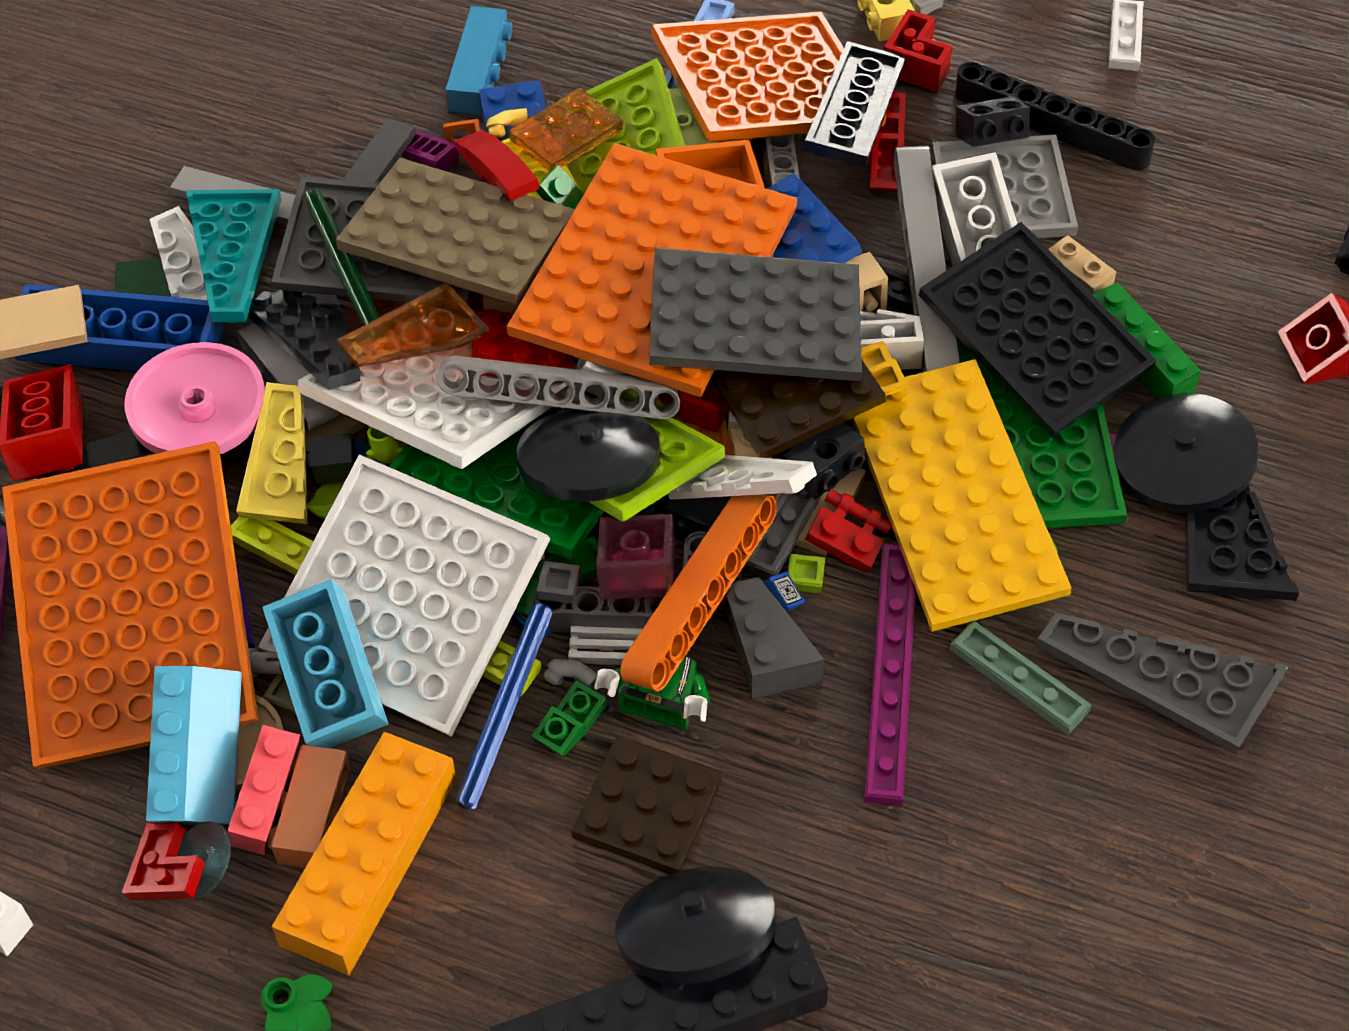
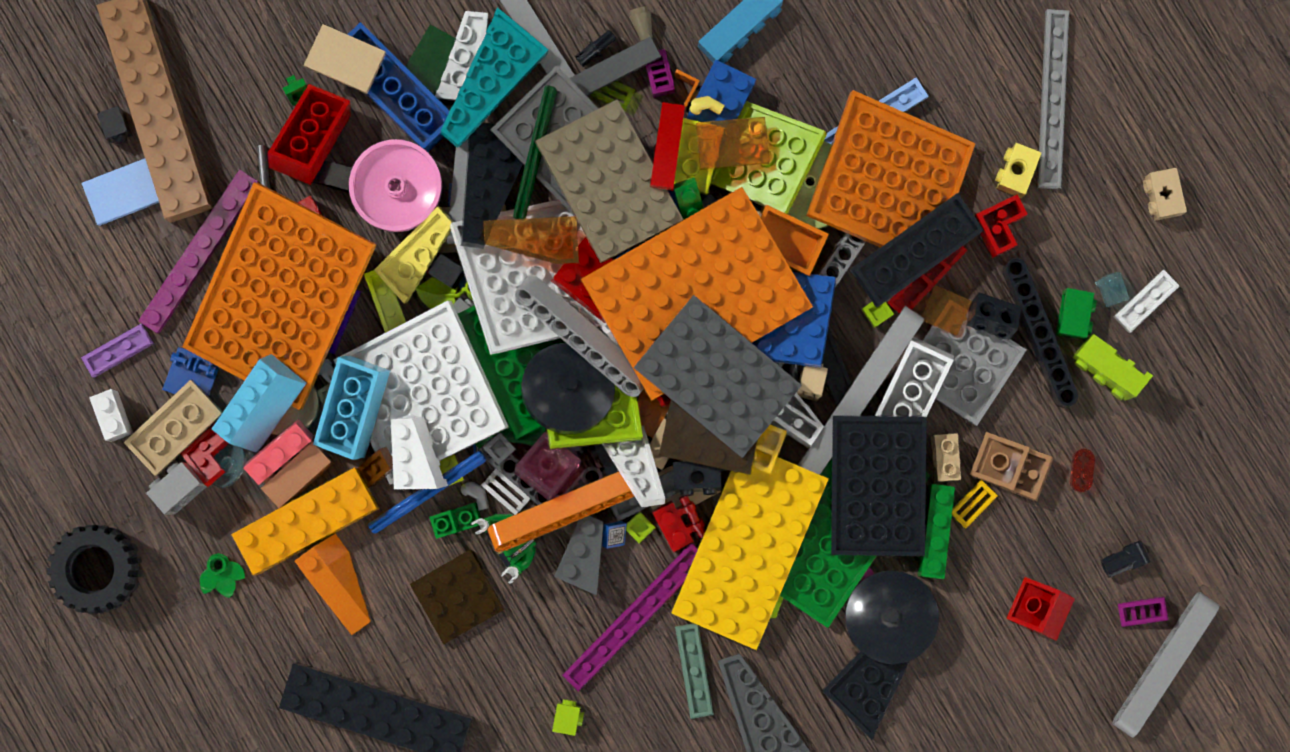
camera: 35 degrees right, 30 degrees up
black dish [615,866,777,984] -> none
none -> tan plate [124,380,223,476]
none -> light grey brick [146,462,207,515]
none -> blue hinge [162,347,220,397]
none -> orange wedge [295,533,371,635]
none -> reddish brown plate [357,447,393,488]
none -> white wedge [391,417,448,489]
none -> lime brick [552,699,584,736]
none -> black axle [574,30,616,68]
none -> dark tan cone [629,6,653,41]
none -> lime plate [861,302,894,328]
none -> clear orange piece [921,285,972,336]
none -> yellow tile [952,480,998,529]
none -> medium nougat slope [970,432,1053,502]
none -> green brick [1056,288,1097,340]
none -> clear red beam [1070,448,1095,492]
none -> lime wedge [1072,334,1153,401]
none -> clear light blue tile [1095,272,1130,307]

